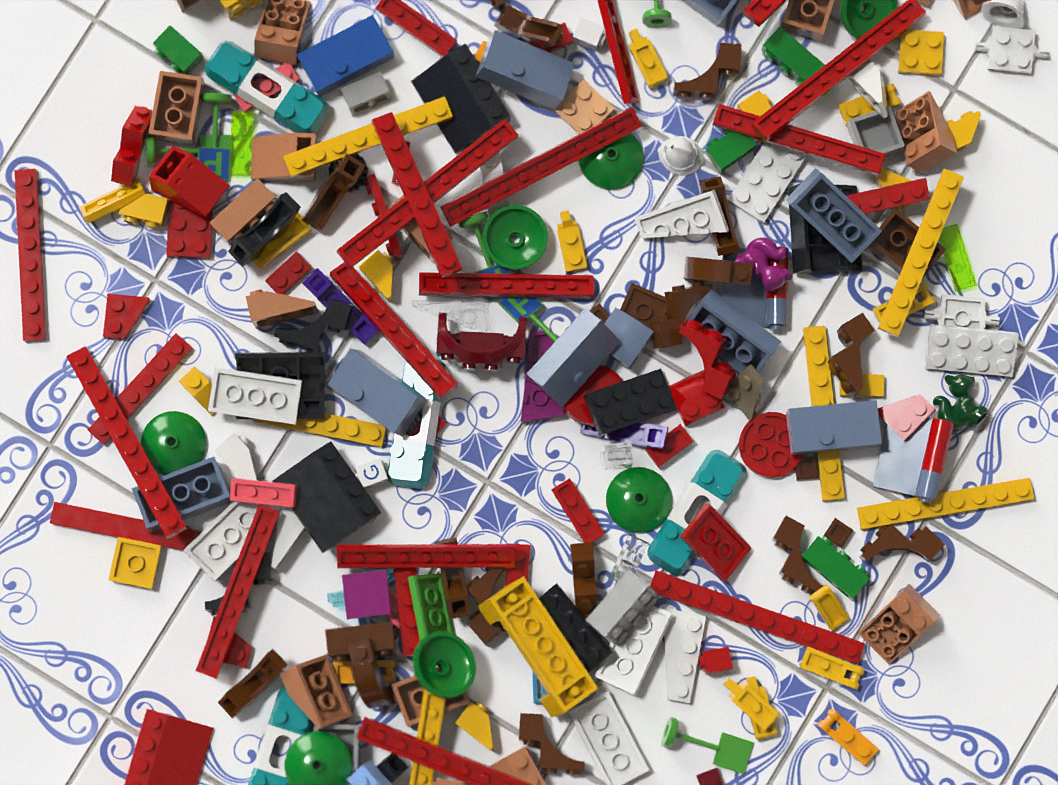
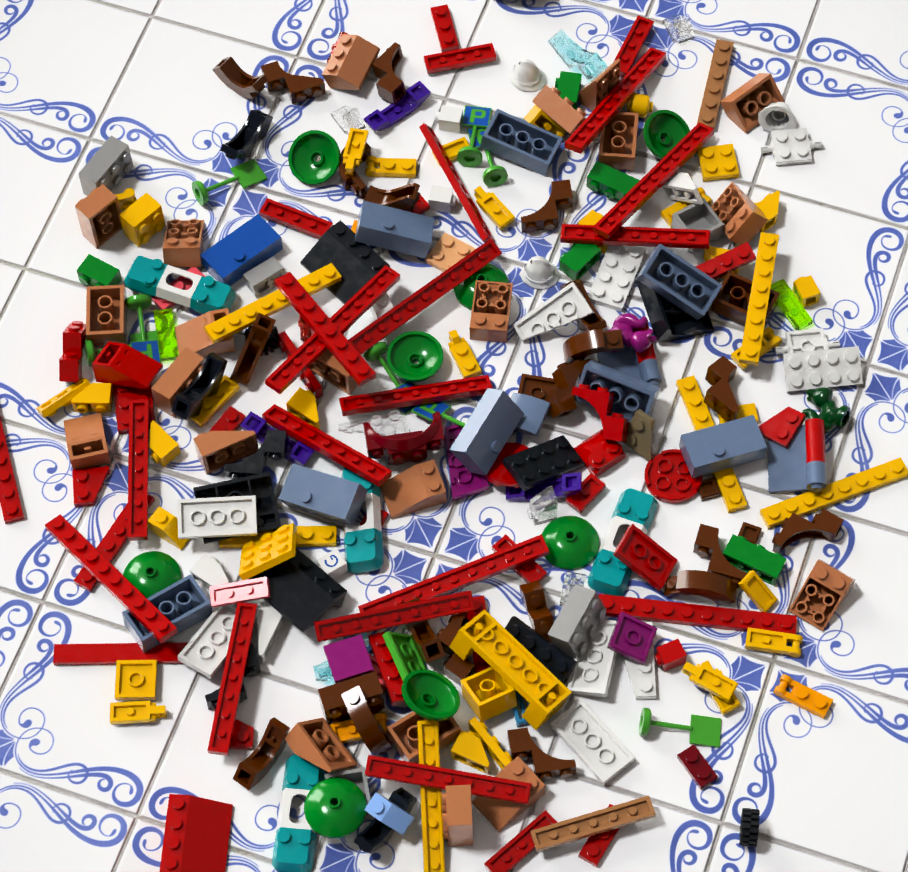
camera: 10 degrees left, 20 degrees down
none -> nougat slope [63,413,111,470]
none -> yellow hinge [110,701,167,725]
none -> red plate [127,399,149,541]
none -> yellow slope [149,420,181,468]
none -> yellow plate [239,523,297,581]
none -> red plate [358,534,550,612]
none -> nougat slope [380,459,447,519]
none -> yellow brick [460,667,517,723]
none -> yellow plate [468,717,513,770]
none -> nougat slope [469,280,513,343]
none -> magenta tile [607,612,657,665]
none -> reddish brown arch [664,570,738,606]
none -> yellow brick [792,275,820,309]

